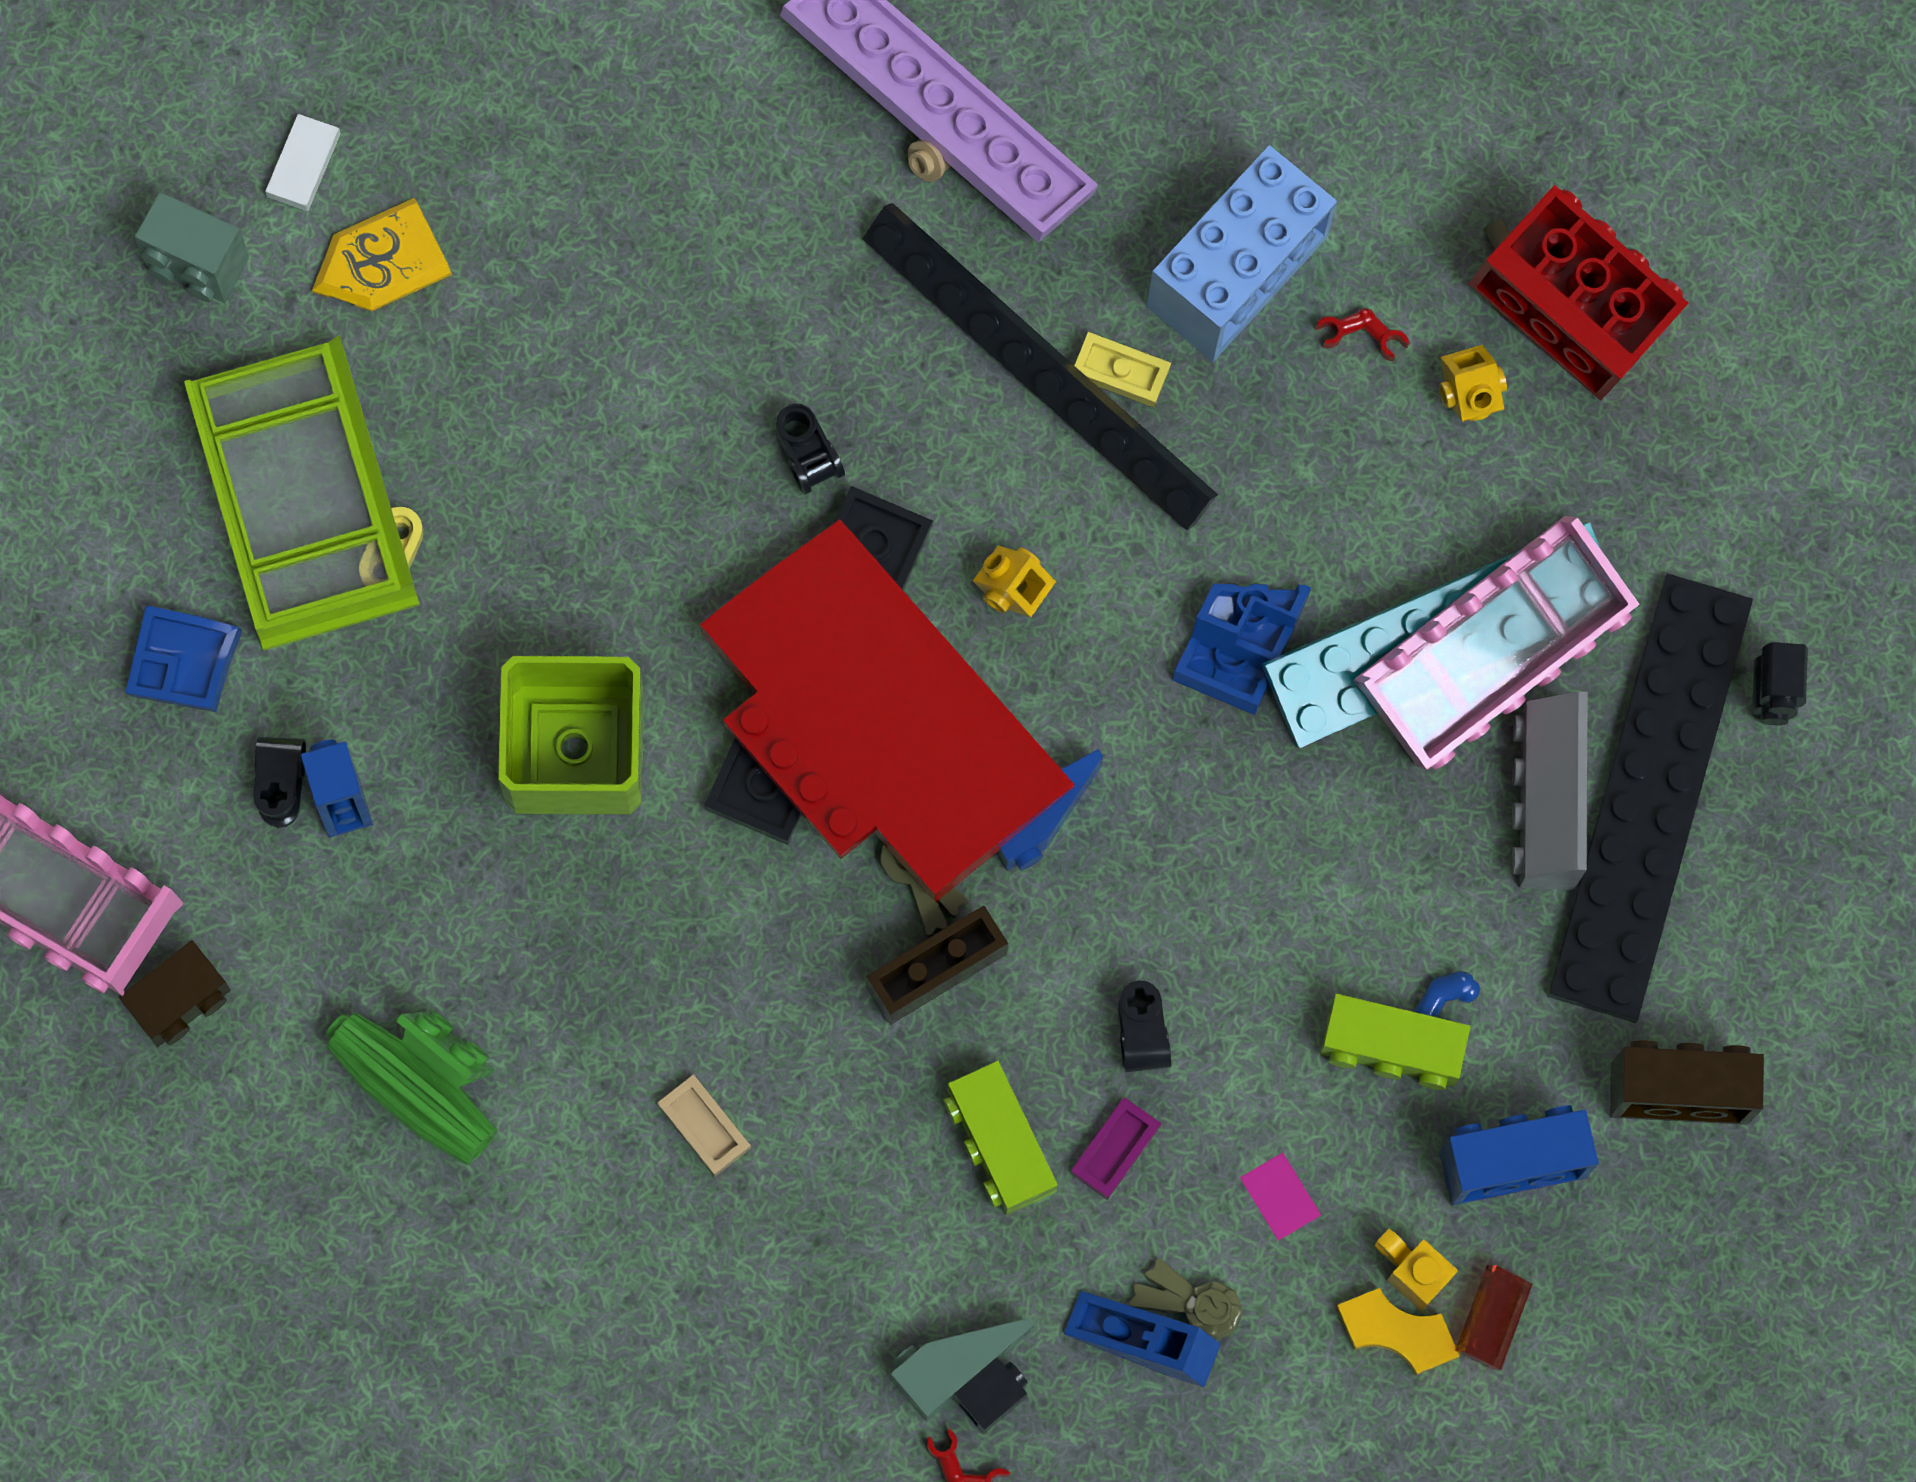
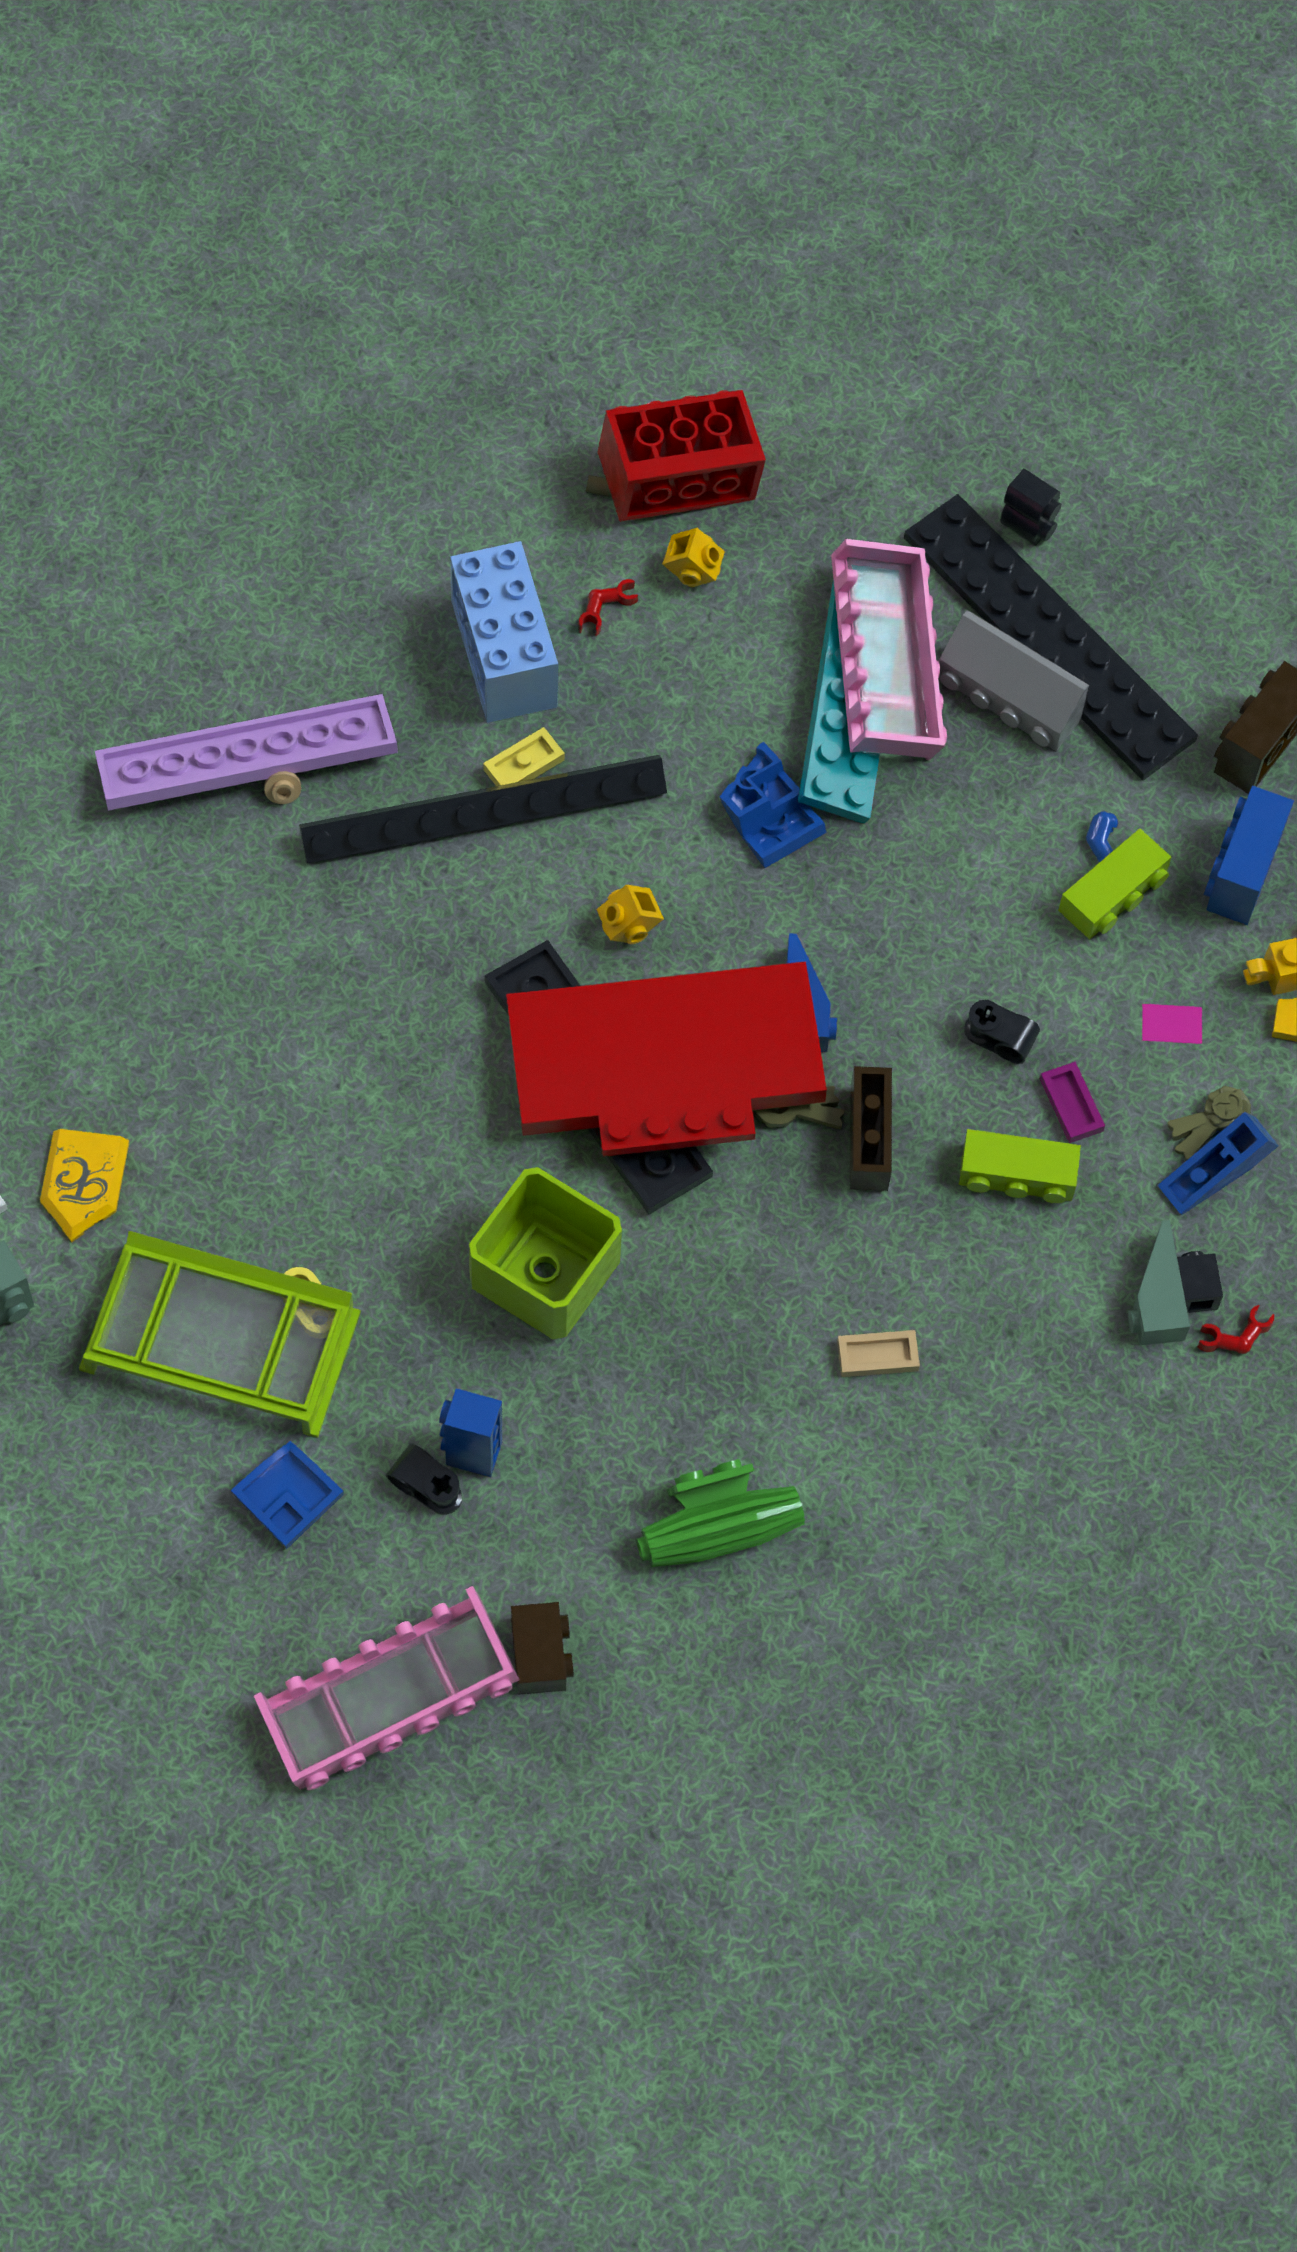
camera: 55 degrees left, 10 degrees down
black piece [776,403,845,495] -> none

